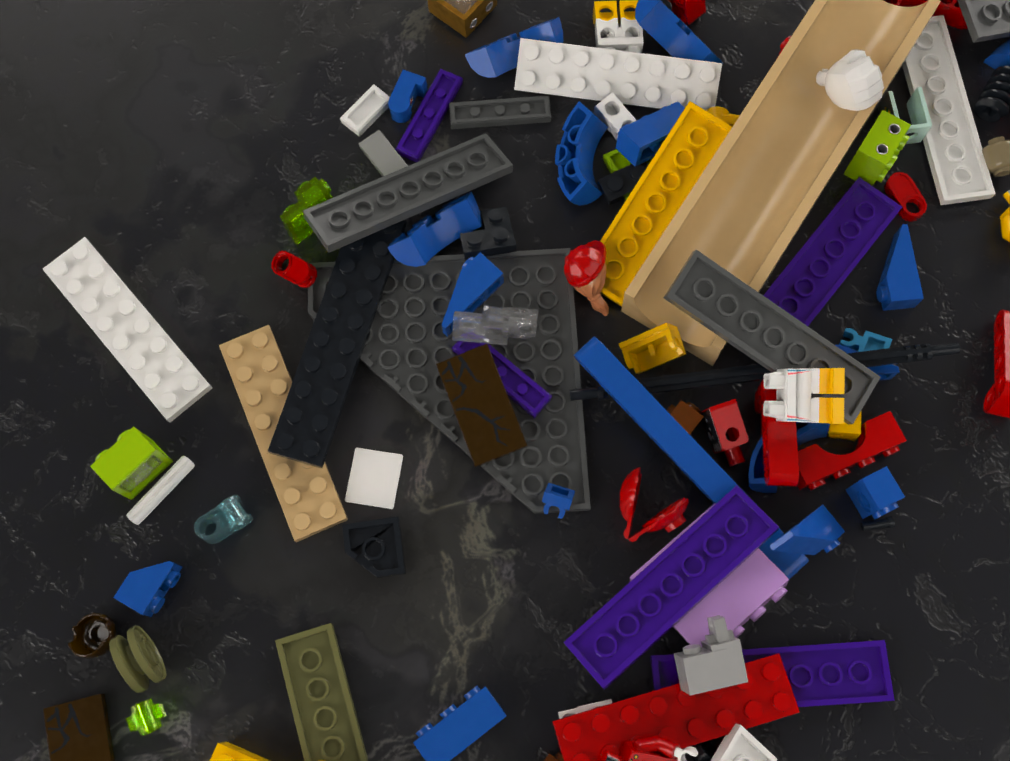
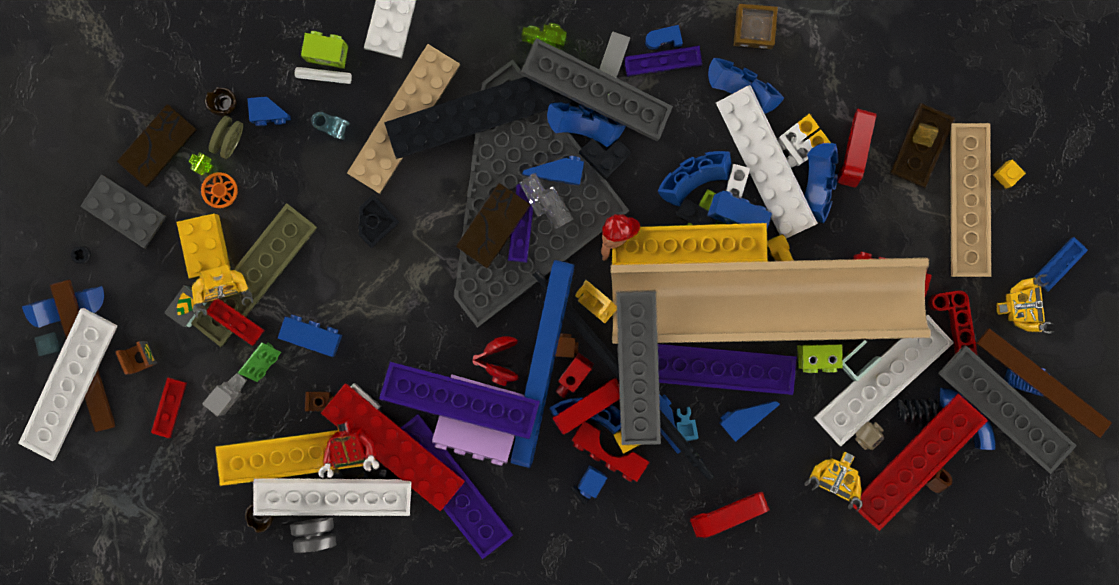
camera: 50 degrees right, 15 degrees up
red piece [271,251,317,288] -> none
white tile [340,84,390,137] -> none
white sticker [345,448,403,509] -> none
dark grey tile [449,95,551,129] -> none
blue tile [542,483,575,519] -> none
light grey hinge [674,615,748,696] -> none
white hips [763,368,845,424] -> none
blue slope [770,505,845,555] -> none
white piece [816,49,884,111] -> none
red piece [884,172,927,222] -> none
none -> orange wheel [201,172,238,208]

